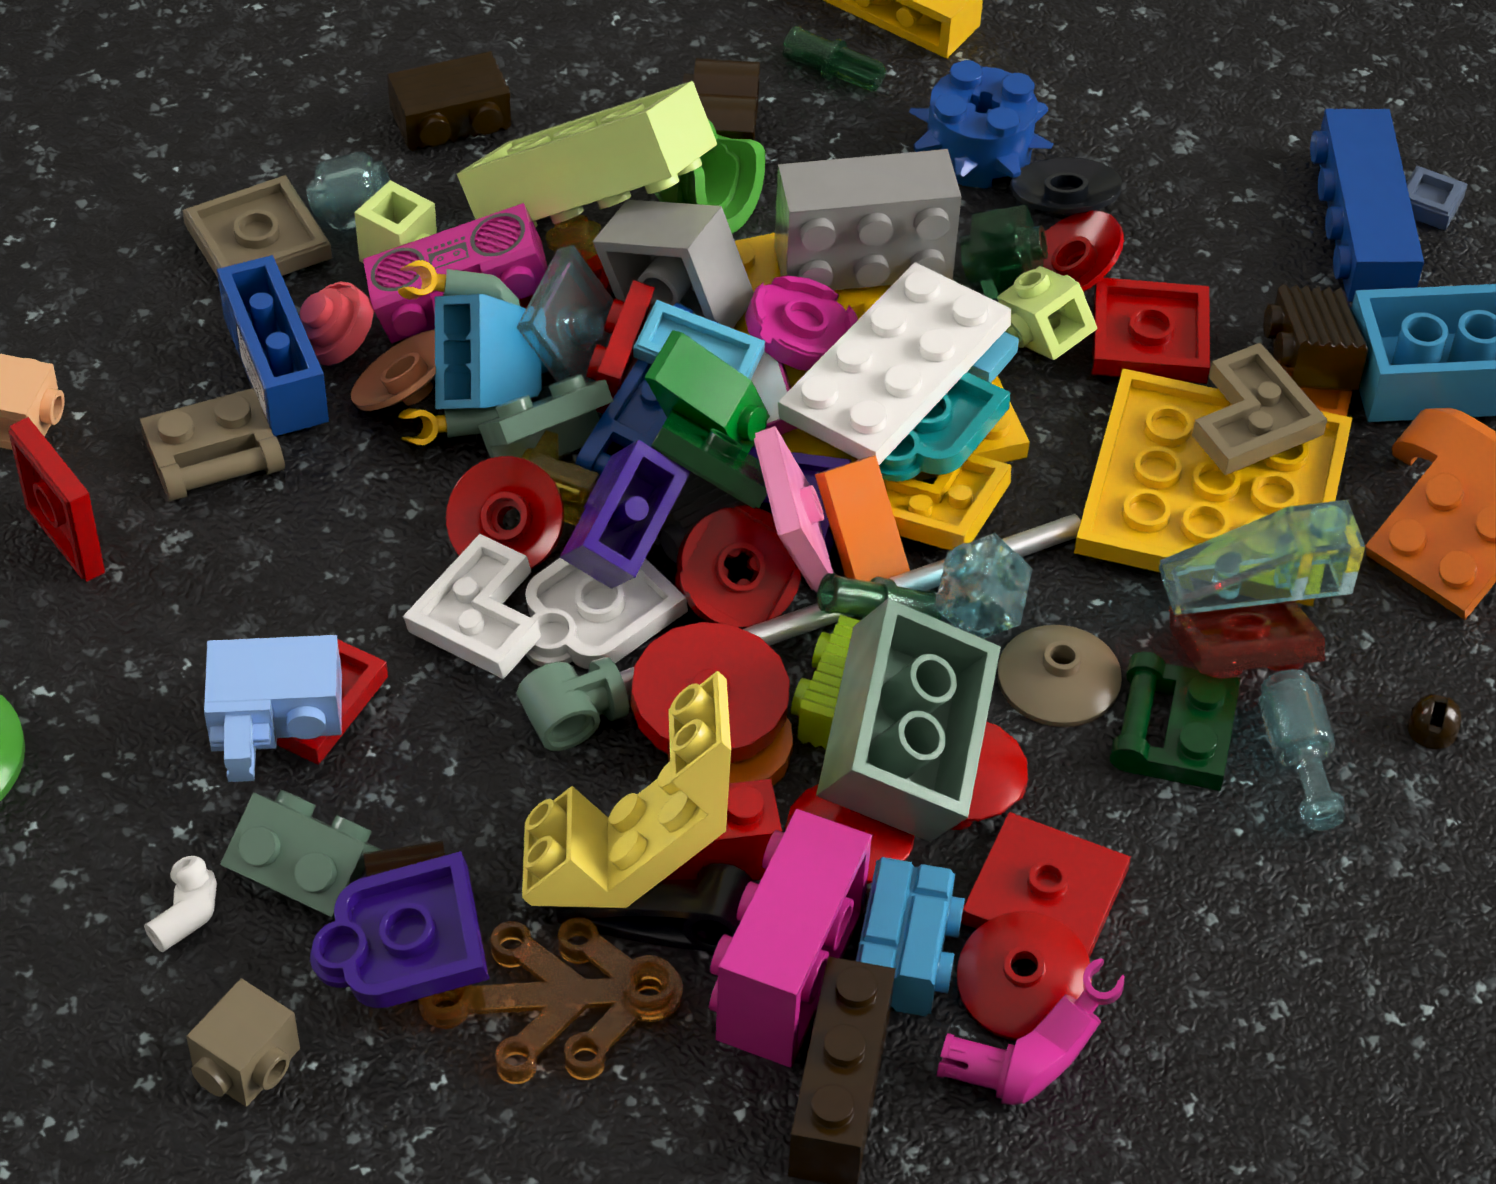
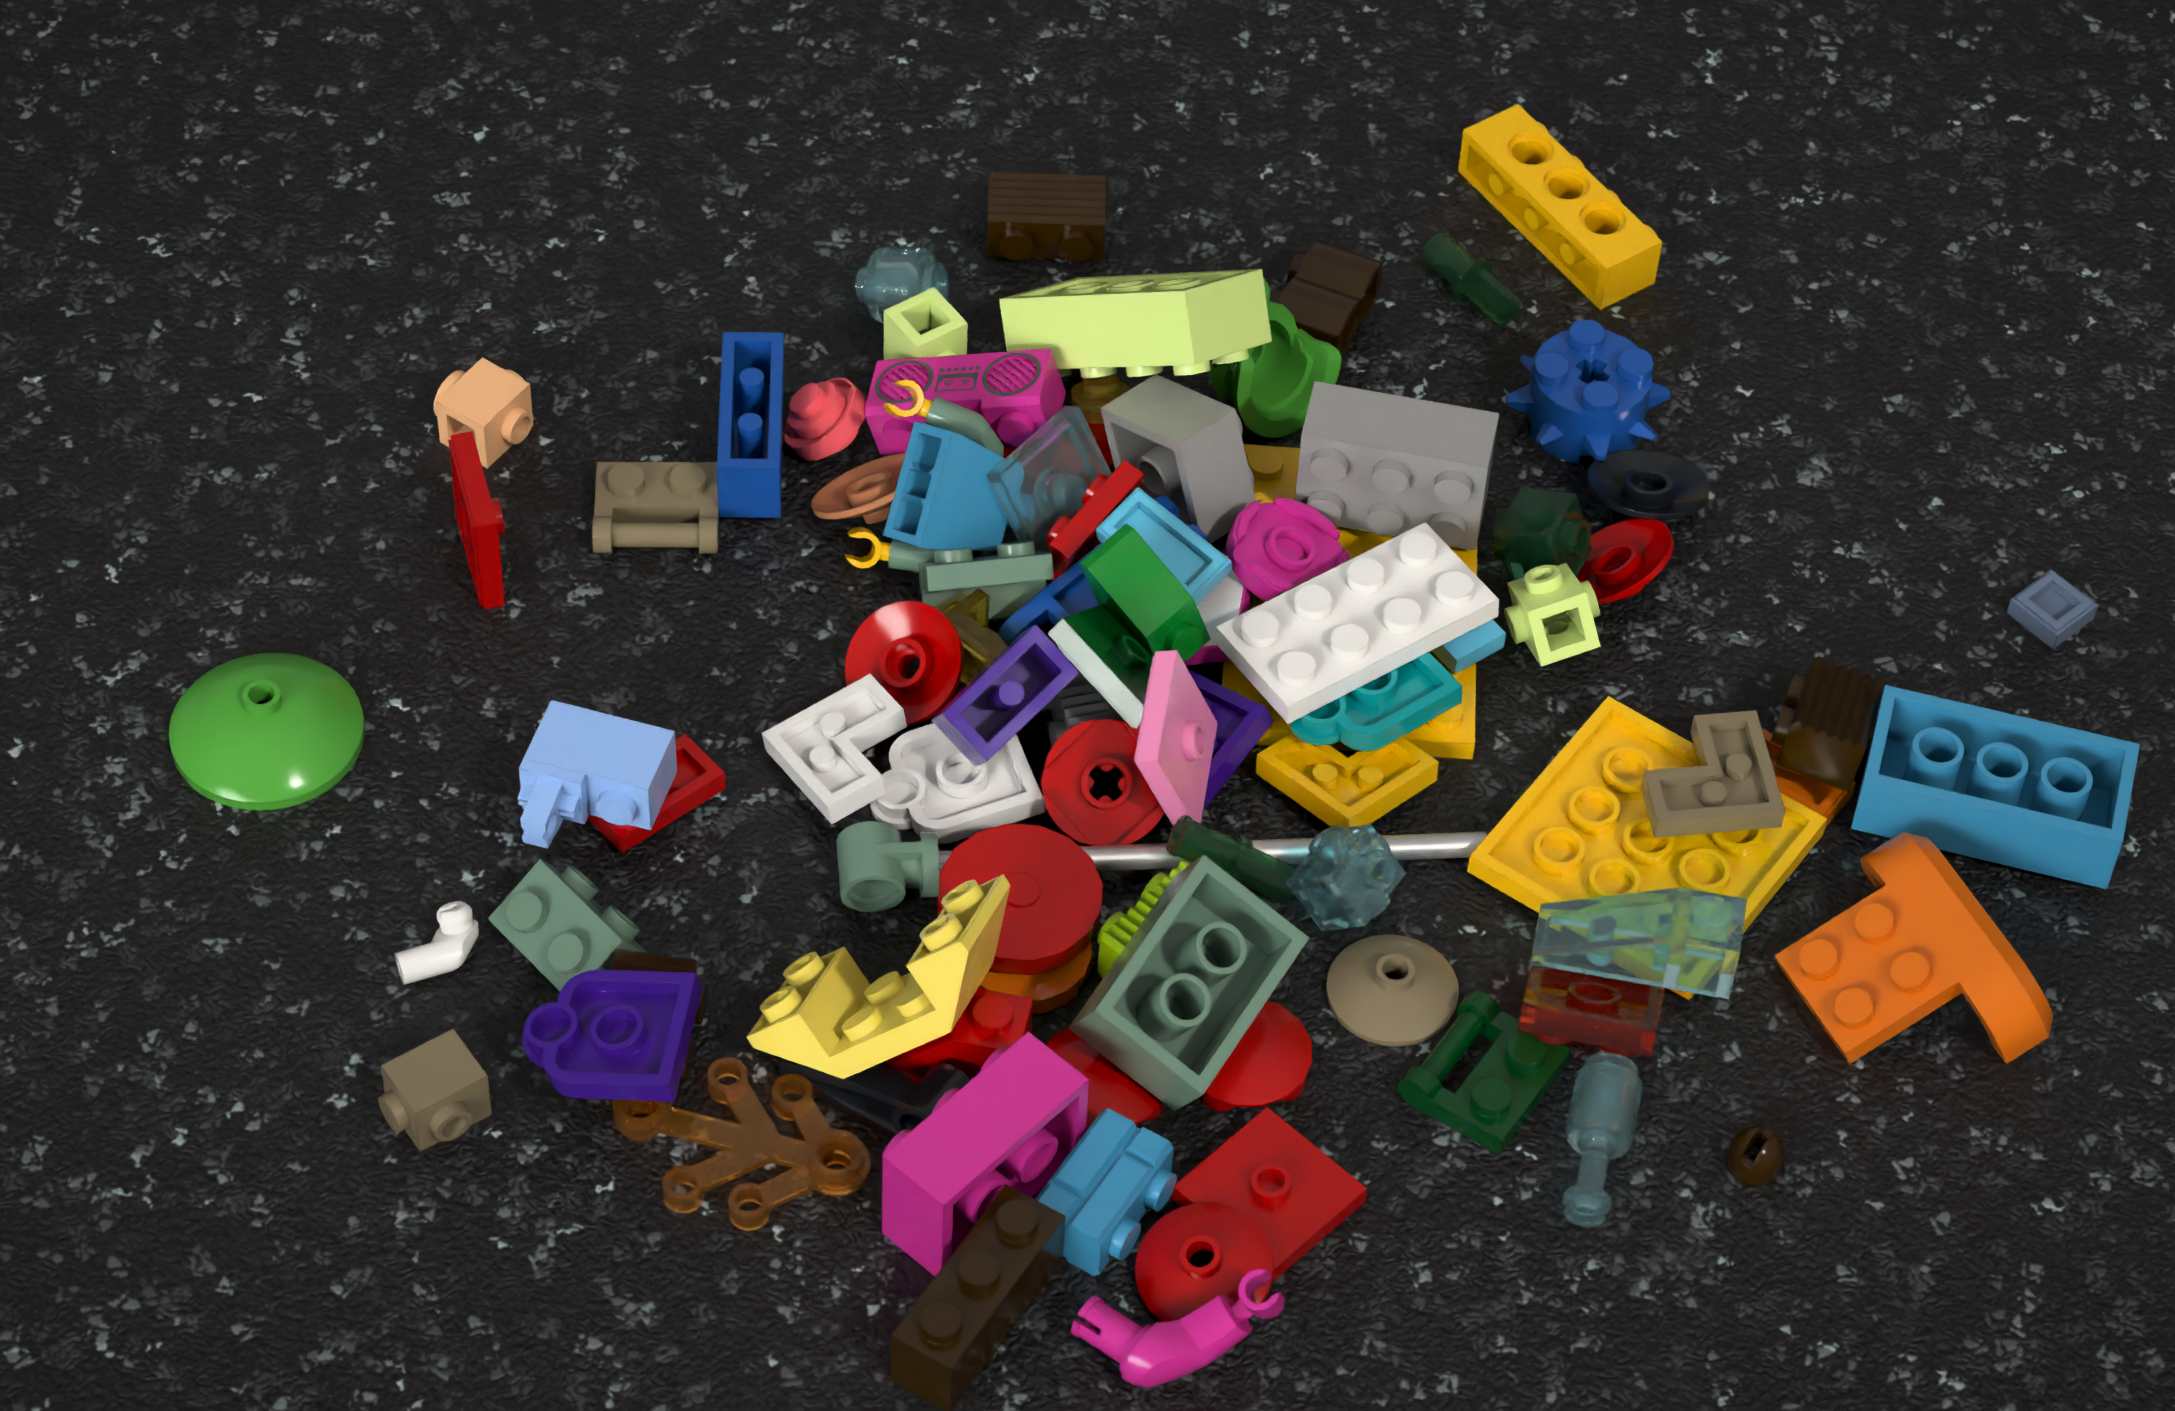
camera: 20 degrees right, 0 degrees up
dark tan plate [182,175,332,278] -> none
orange tile [815,456,910,591] -> none
red plate [1092,278,1210,384] -> none
blue brick [1310,109,1424,302] -> none

